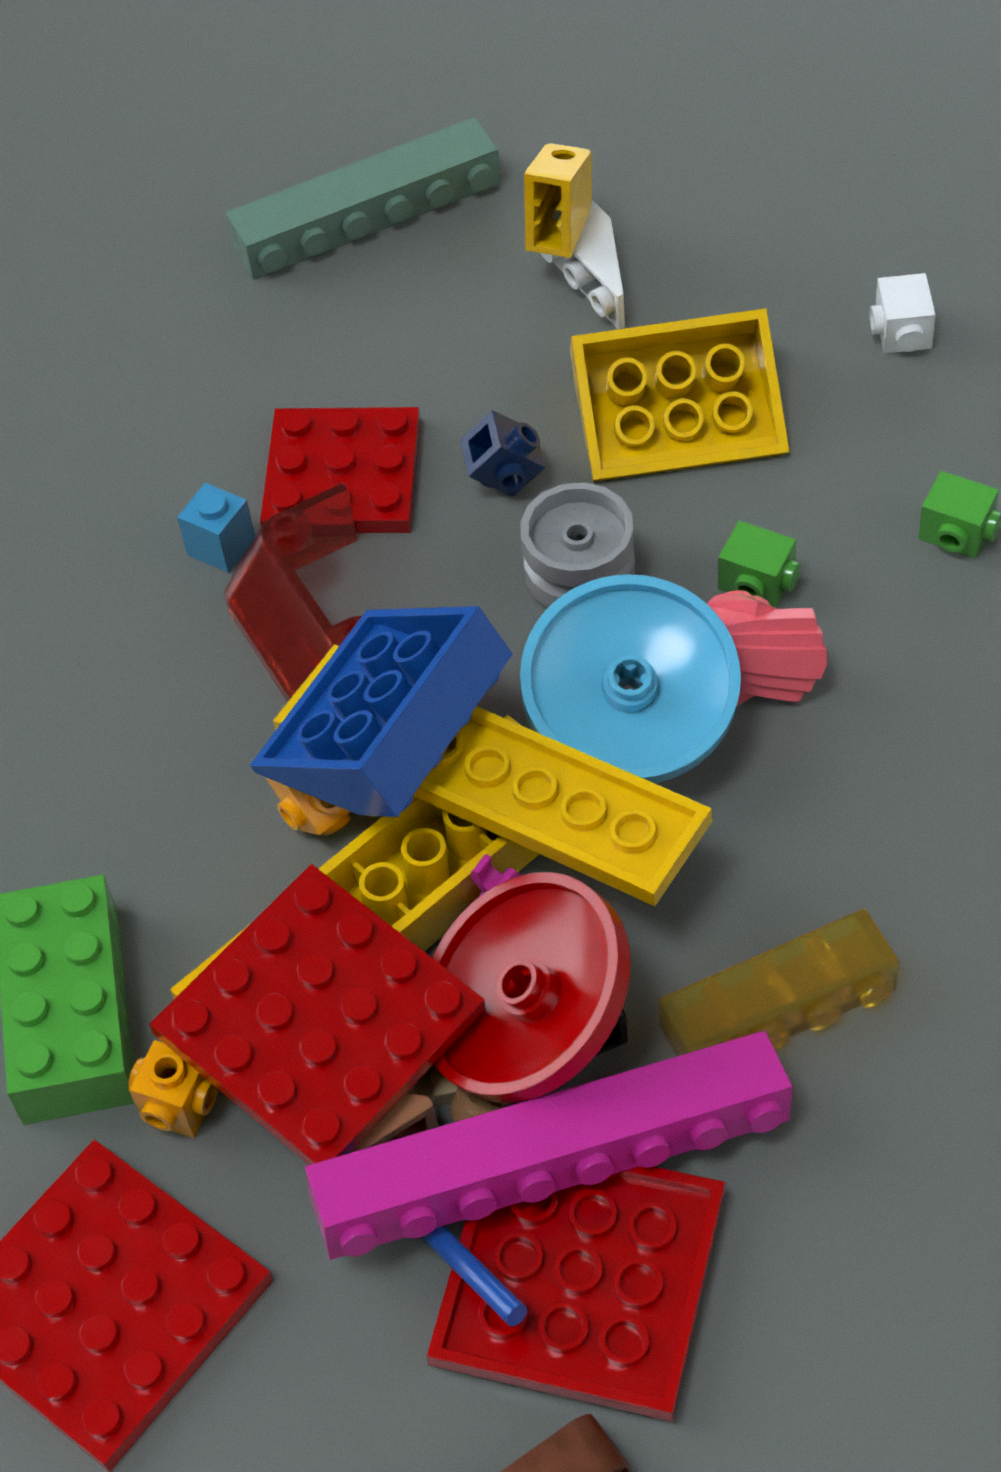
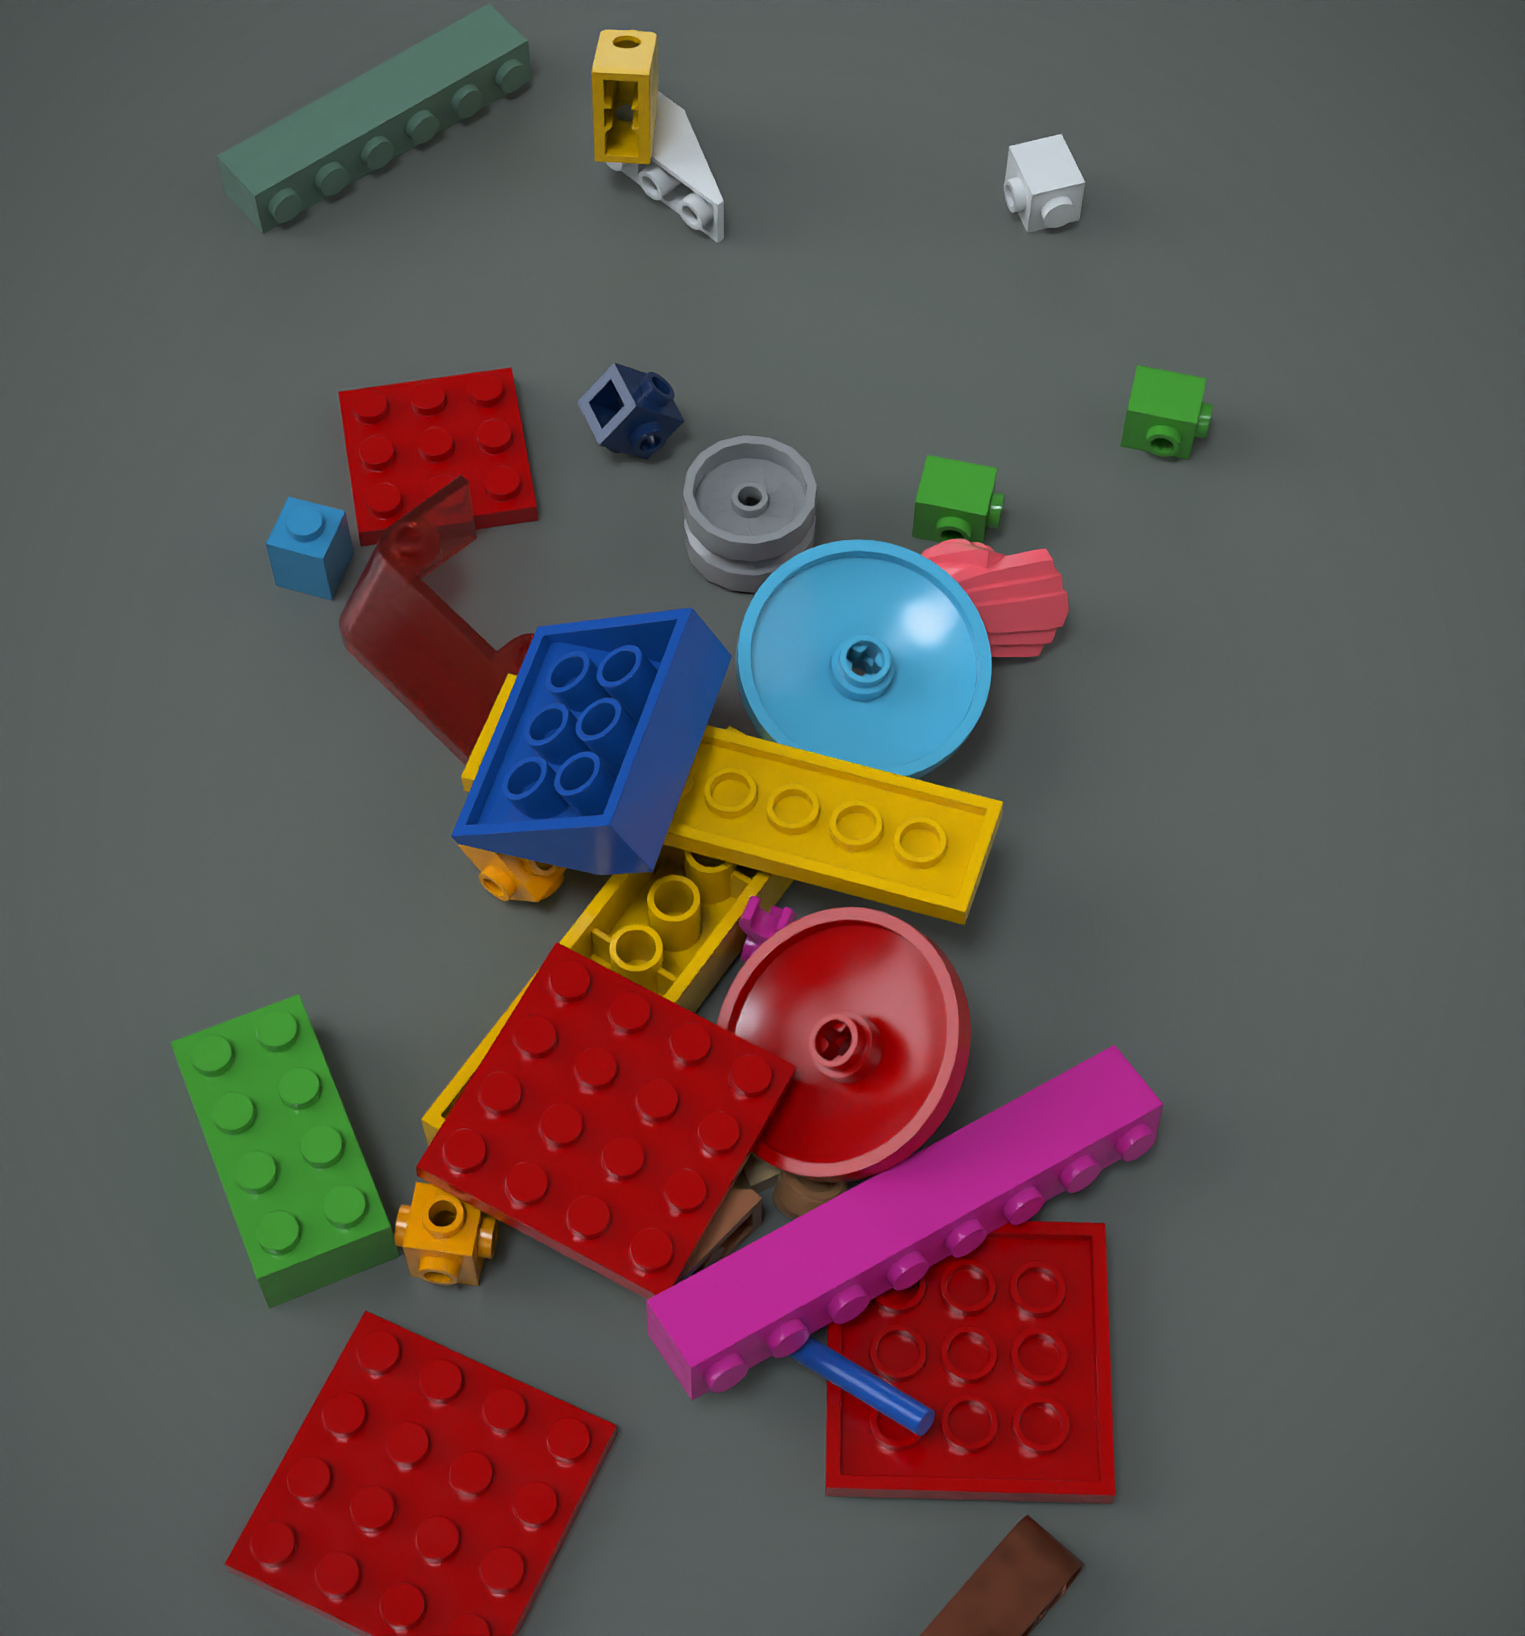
camera: 20 degrees left, 5 degrees up
yellow slope [570,308,790,482] -> none
clear yellow brick [658,908,899,1057] -> none

